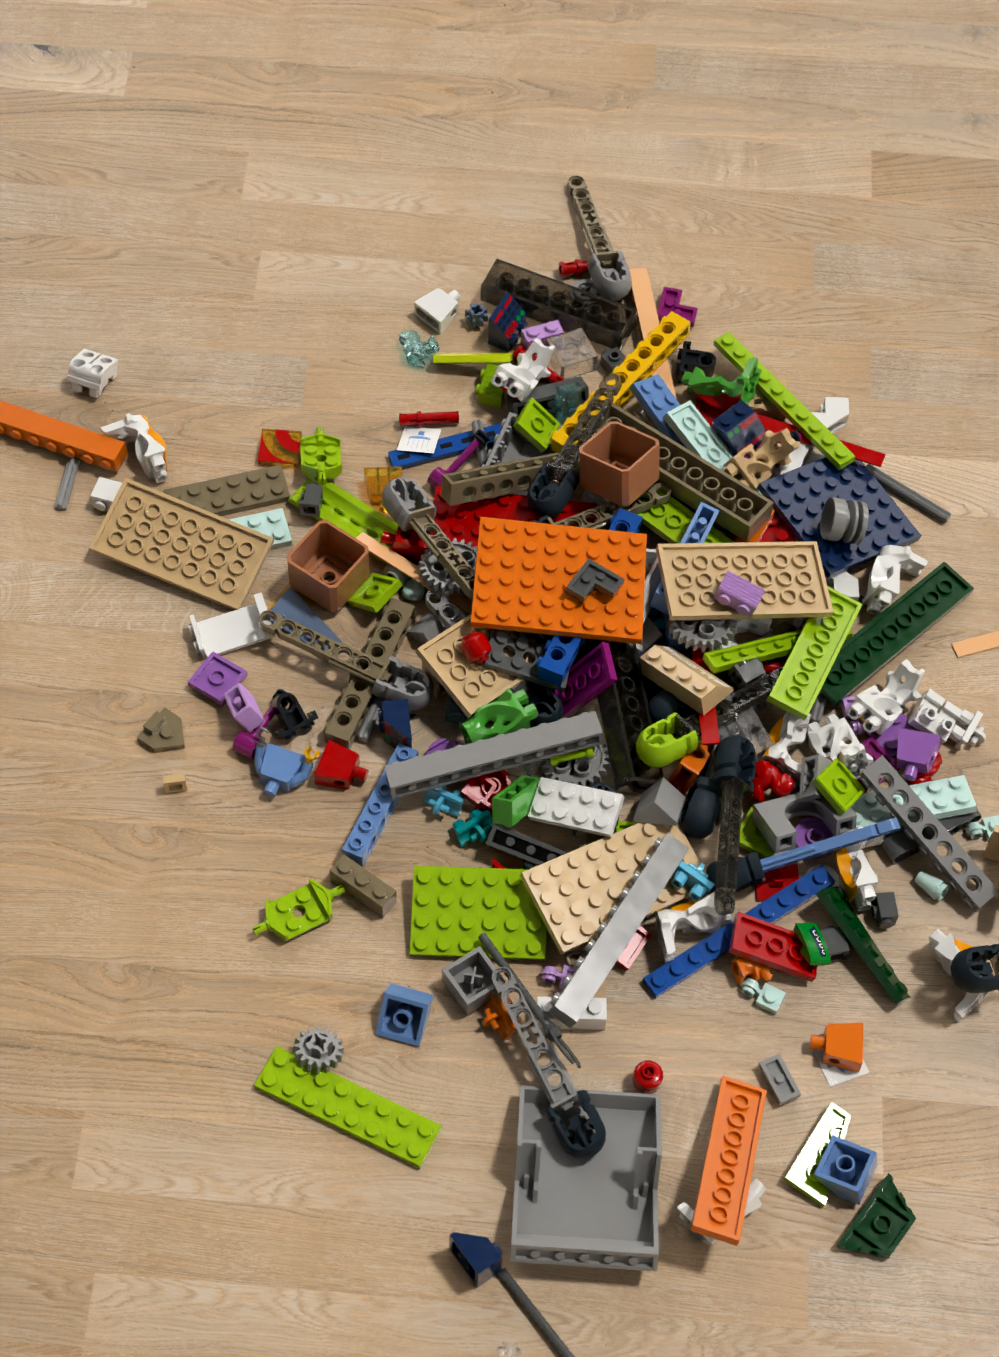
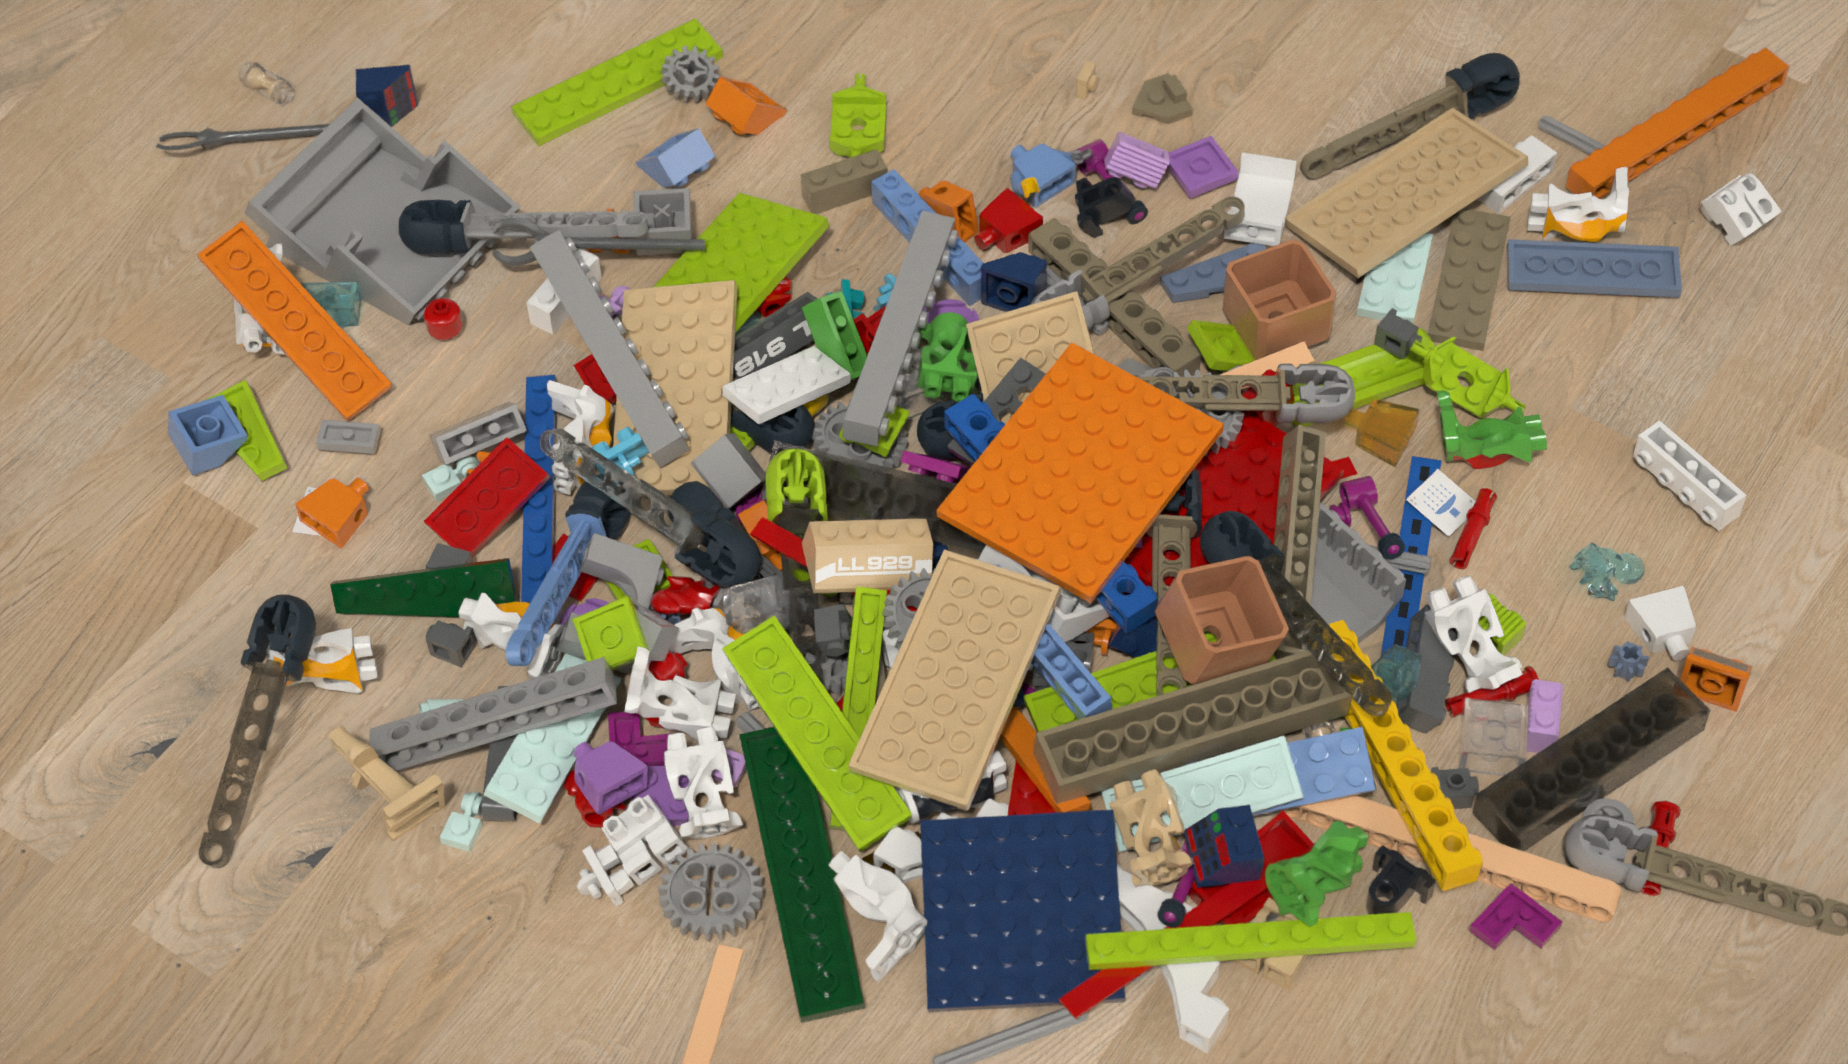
camera: 125 degrees right, 5 degrees down
tile [258,428,302,468] -> none
neon yellow tile [433,353,513,364] -> none
red head [460,630,492,664] -> none
dark blue slope [488,292,528,352] -> none
lime plate [513,397,560,452] -> none
dark grey plate [565,558,625,602] -> none
lavender brick [713,571,766,617] -> none
green slope [793,923,831,965] -> none
light grey wheel [820,497,869,545] -> none
dark green wing [836,1173,916,1259] -> none
none -> clear light blue brick [301,282,362,327]
none -> light grey brick [429,402,527,465]
none -> light grey gear [658,842,763,942]
none -> orange slope [705,76,787,136]
none -> orange torso [919,180,979,243]
none -> dark tan piece [1300,53,1520,179]
none -> bright green hips [1437,390,1547,469]
none -> sand blue plate [1507,239,1682,297]
none -> white brick [1633,420,1746,531]
none -> orange slope [1676,646,1752,712]

